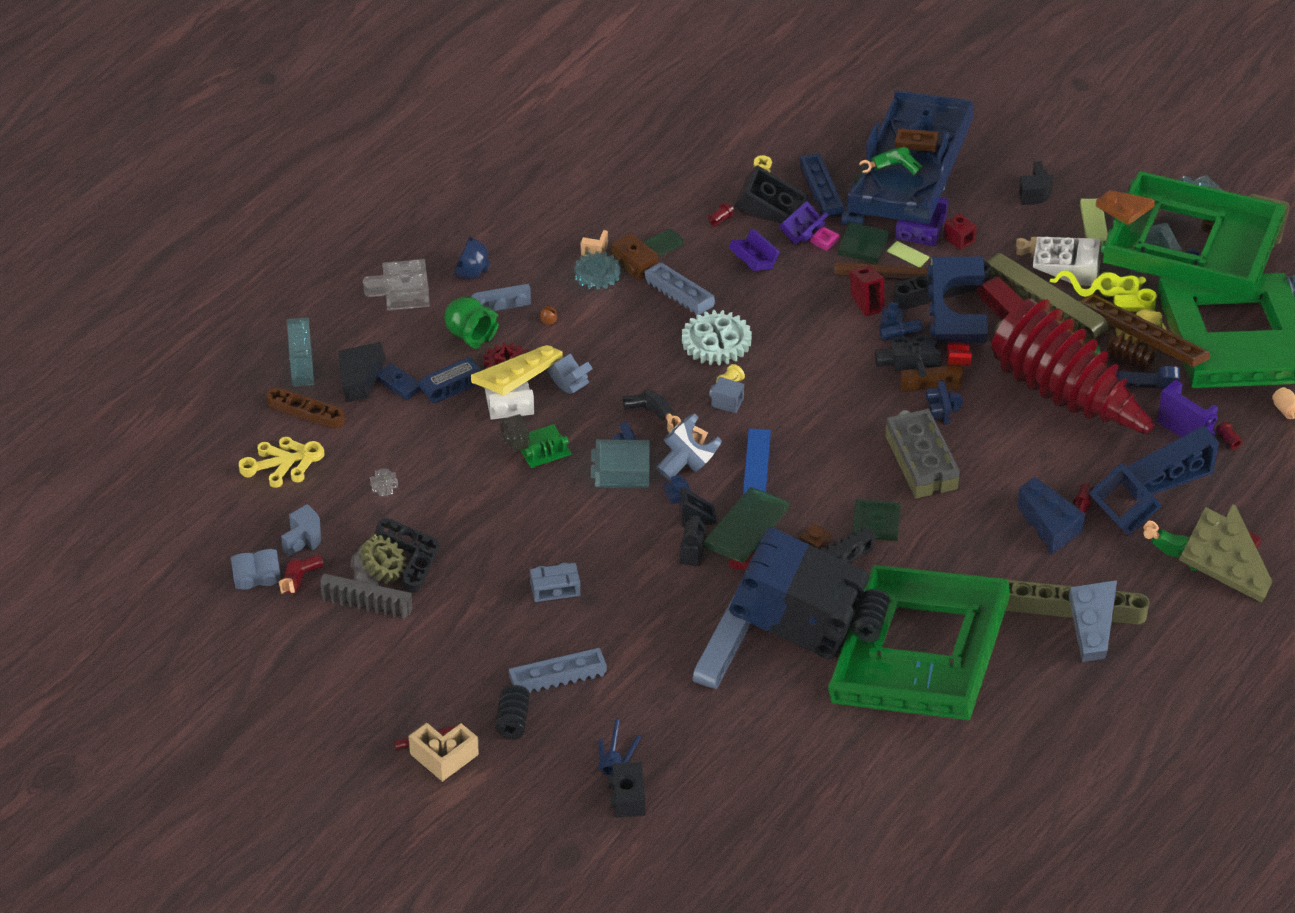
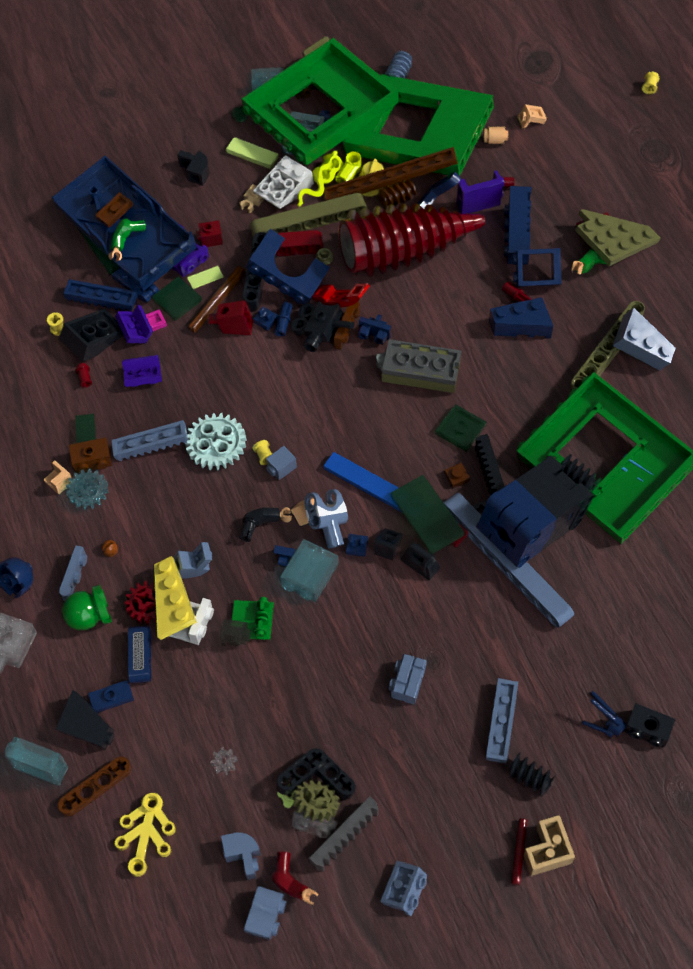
camera: 60 degrees left, 15 degrees up
dark orange wing [1096,190,1155,225] -> none
none -> sand blue bracket [380,861,427,916]

